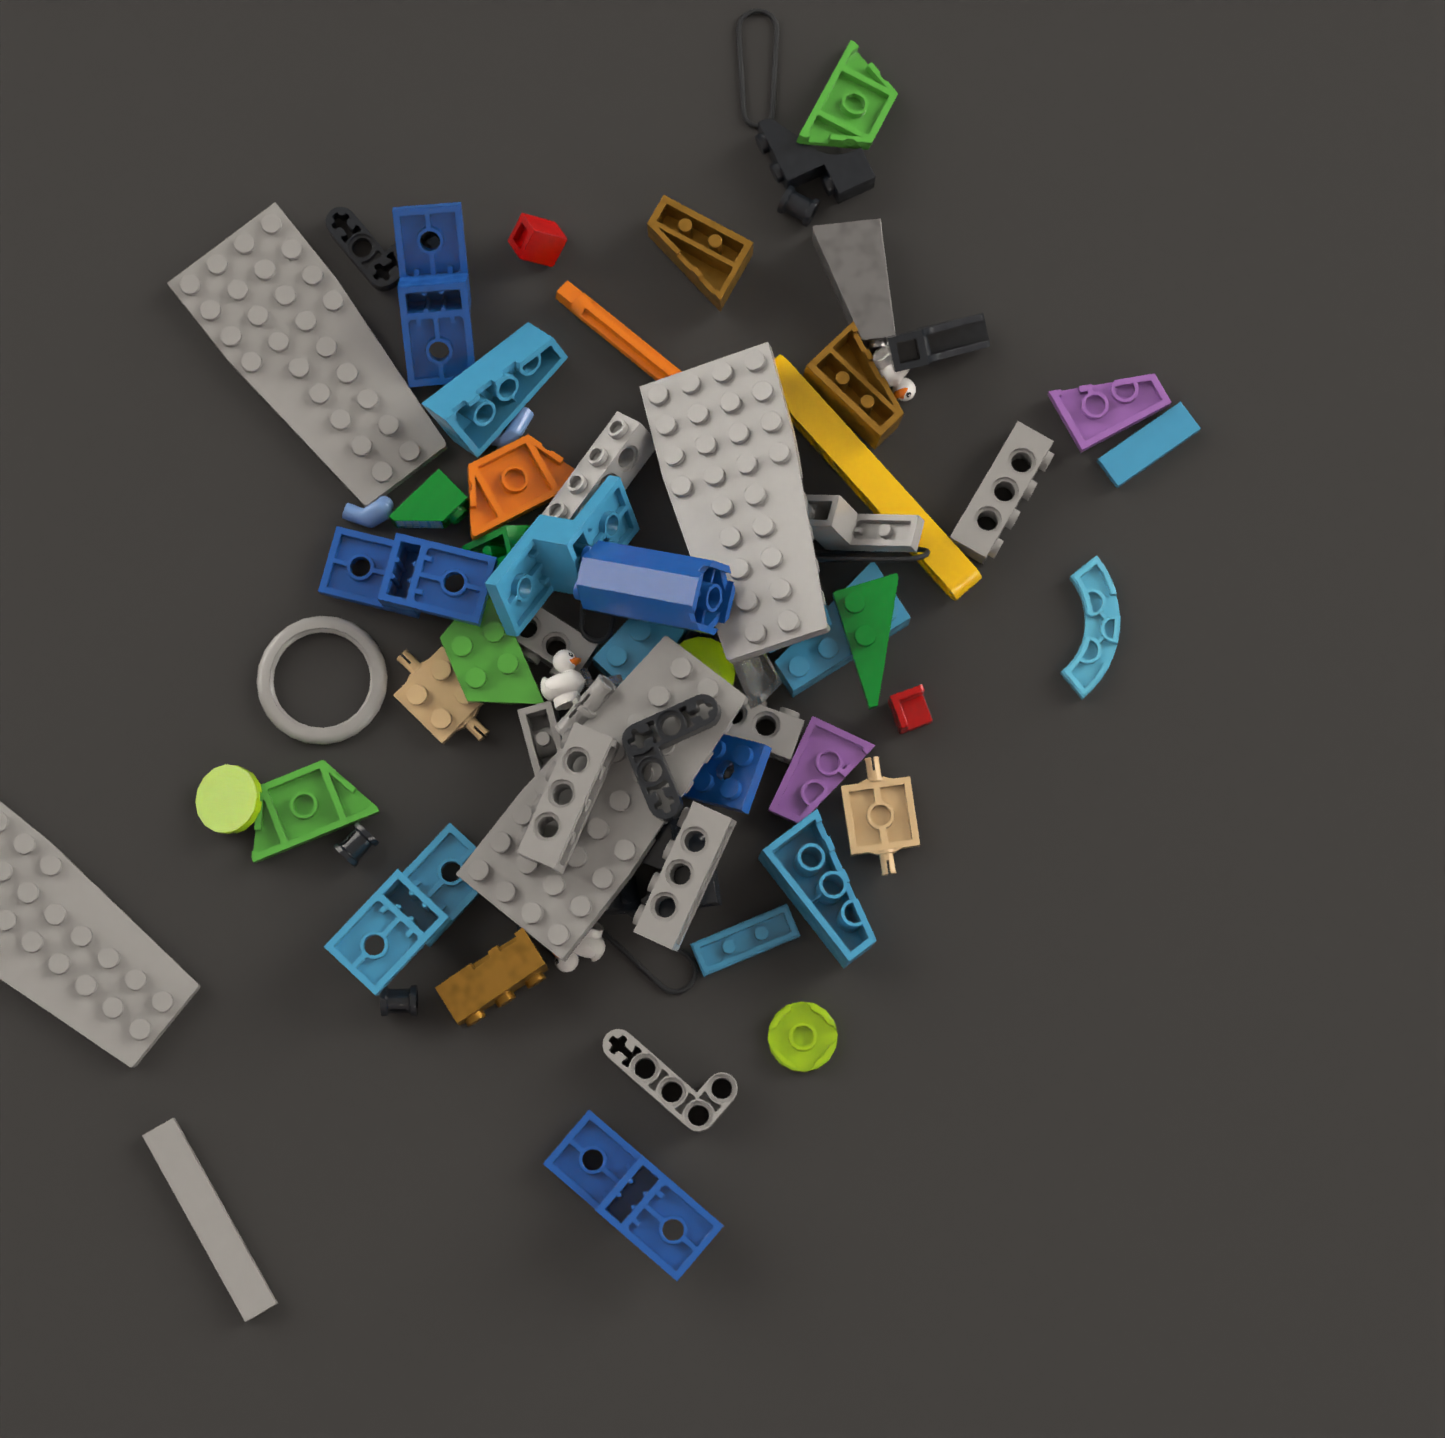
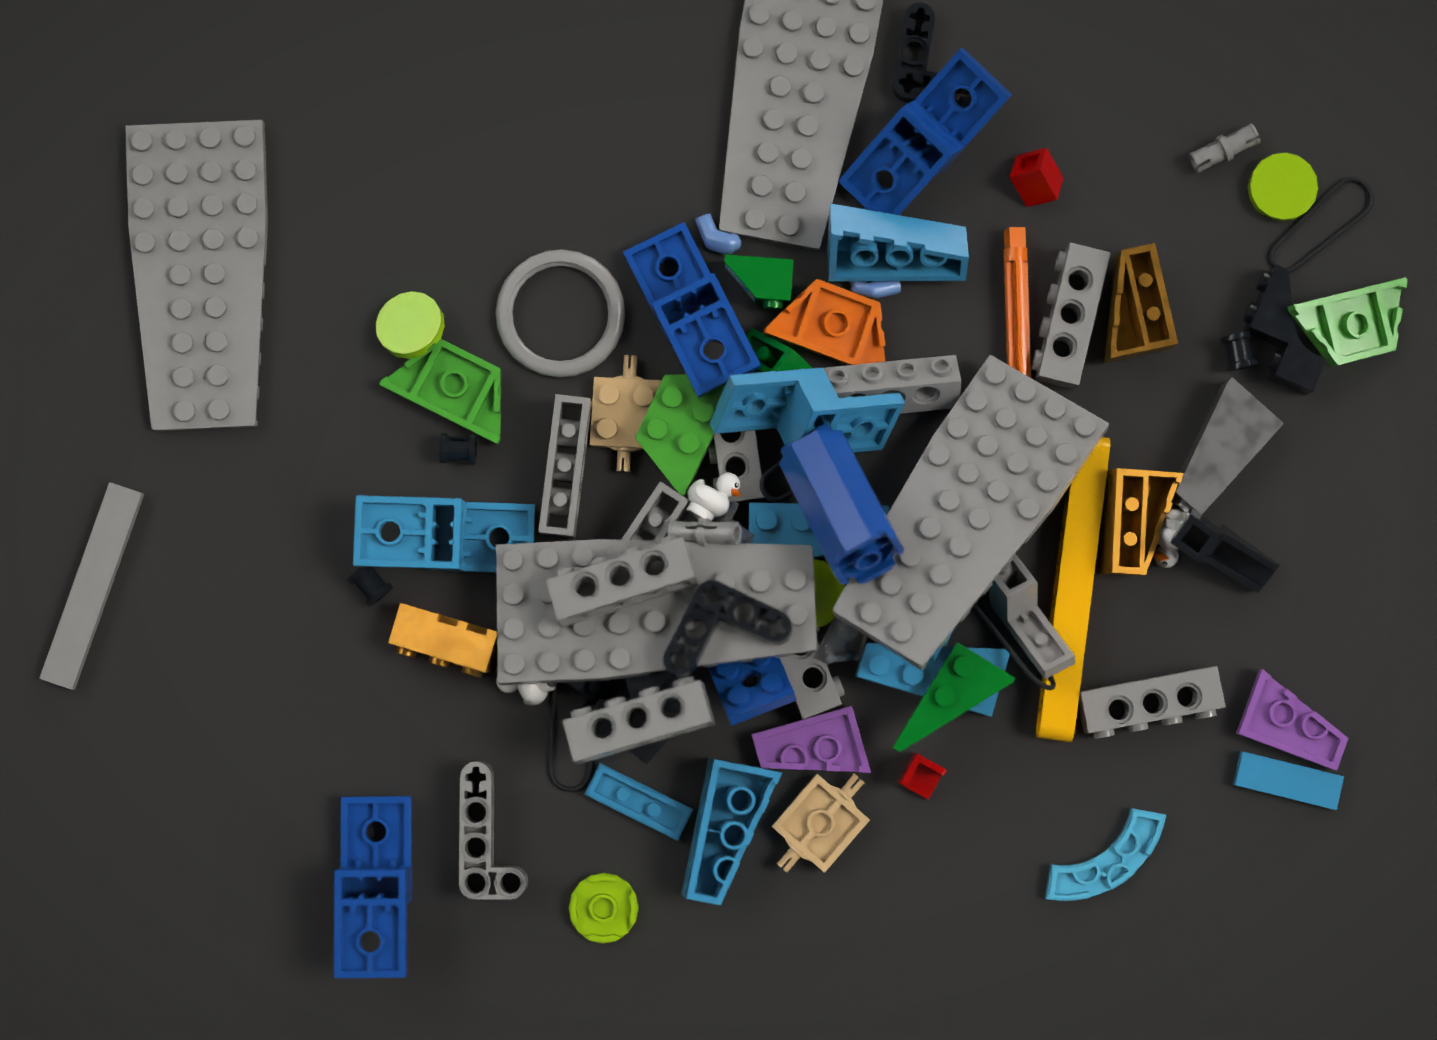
camera: 45 degrees right, 5 degrees up
none -> light grey brick [538,394,592,539]
none -> light grey brick [1031,242,1111,390]
none -> light grey pin [1189,123,1261,173]
none -> lime tile [1248,153,1318,222]

